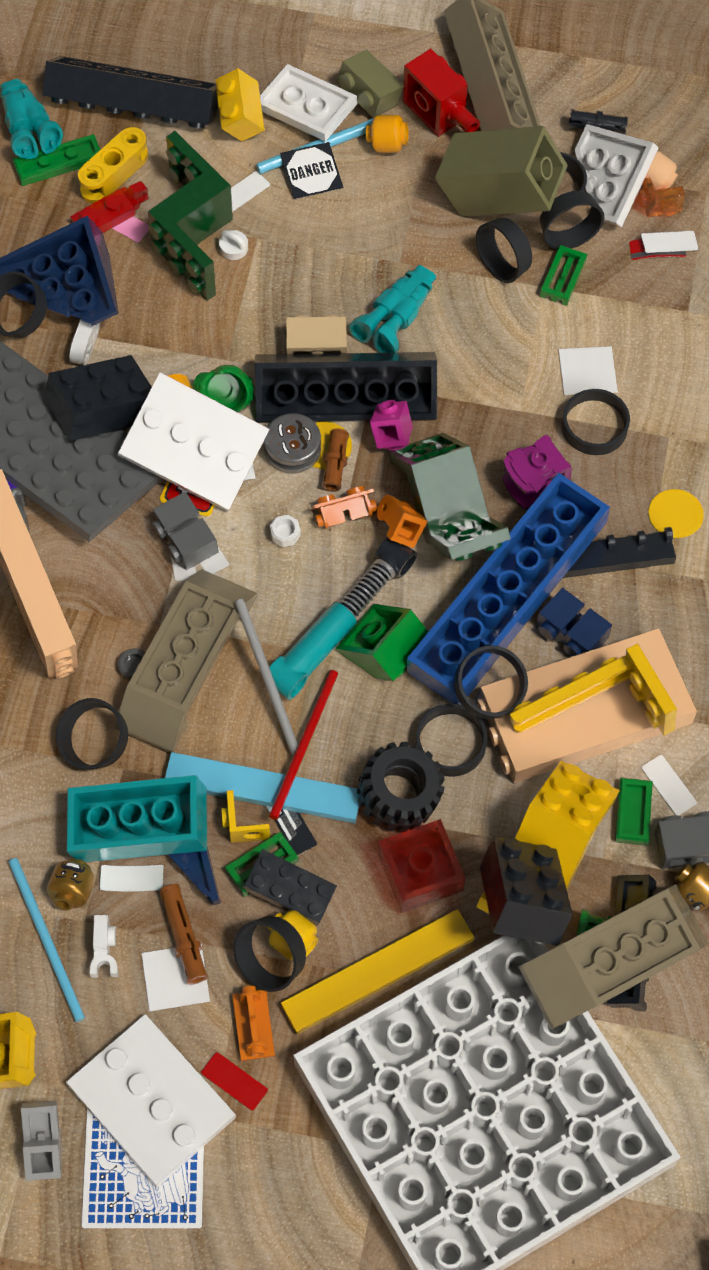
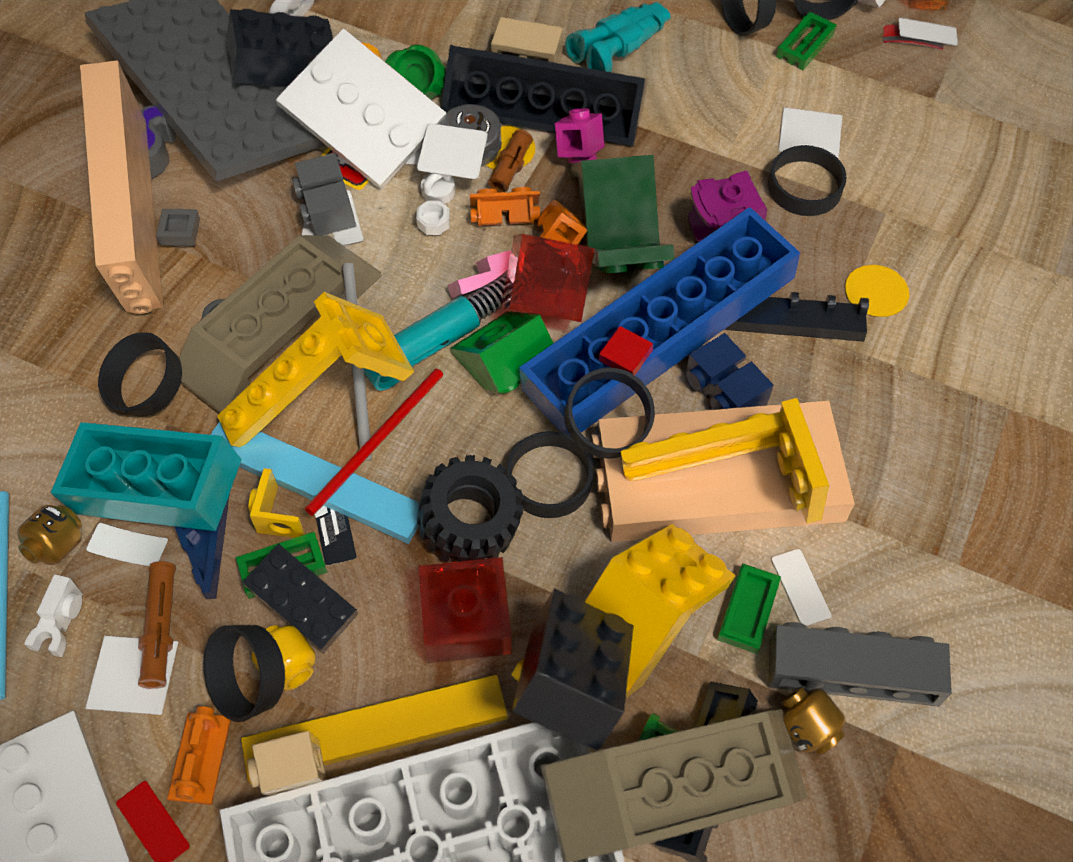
camera: 15 degrees right, 5 degrees down
none -> dark grey plate [156,209,200,246]
none -> yellow bracket [217,292,414,447]
none -> tan brick [248,731,327,796]
none -> white sticker [417,124,487,179]
none -> white tile [421,173,455,204]
none -> bright pink slope [447,248,522,299]
none -> clear red brick [501,234,595,322]
none -> red tile [599,326,653,375]

